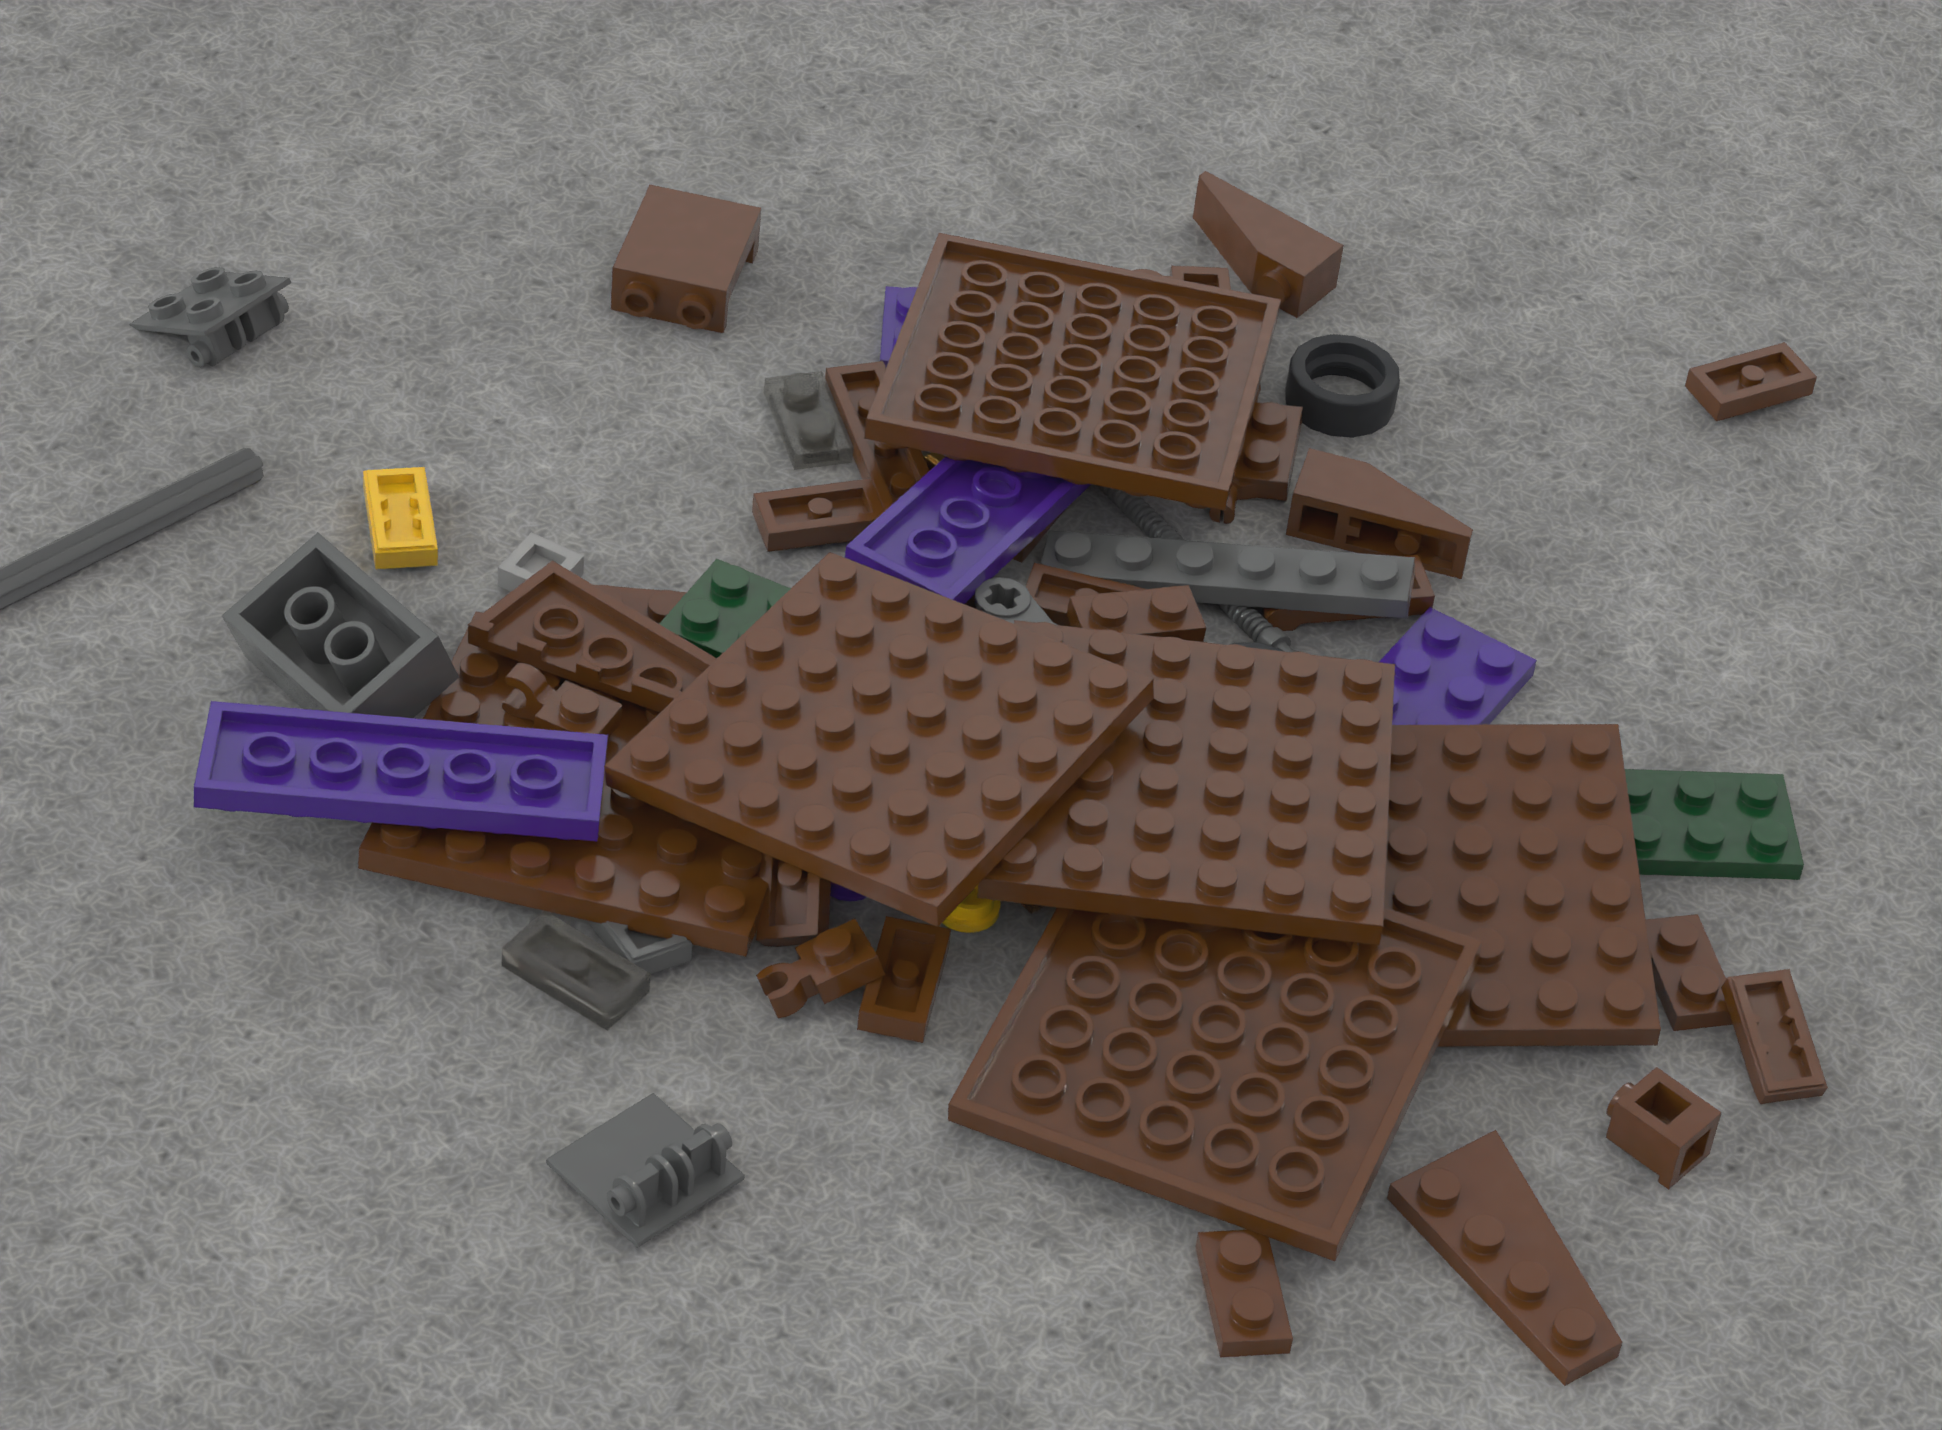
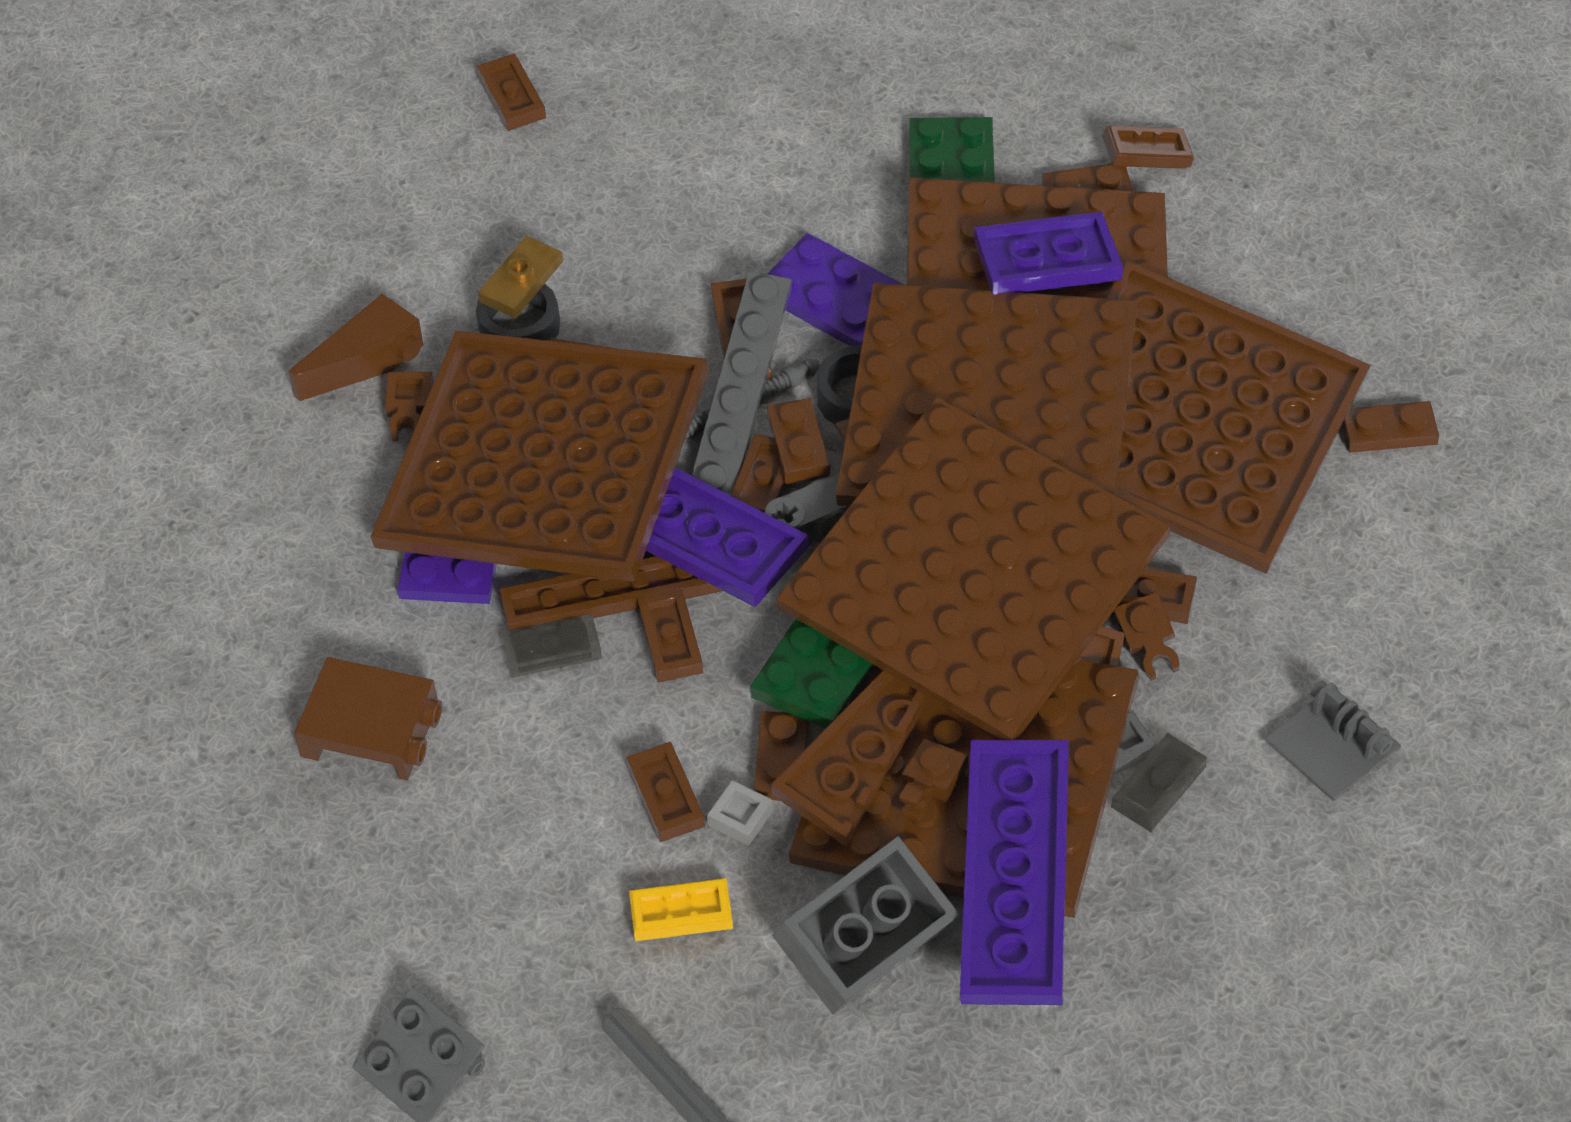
camera: 80 degrees left, 10 degrees up
reddish brown slope [1286,448,1473,579] -> none
reddish brown wing [1387,1130,1622,1386] -> none
reddish brown brick [1606,1067,1722,1190] -> none
none -> pearl gold plate [478,236,563,319]
none -> reddish brown plate [626,742,705,842]
none -> dark purple plate [974,212,1123,294]

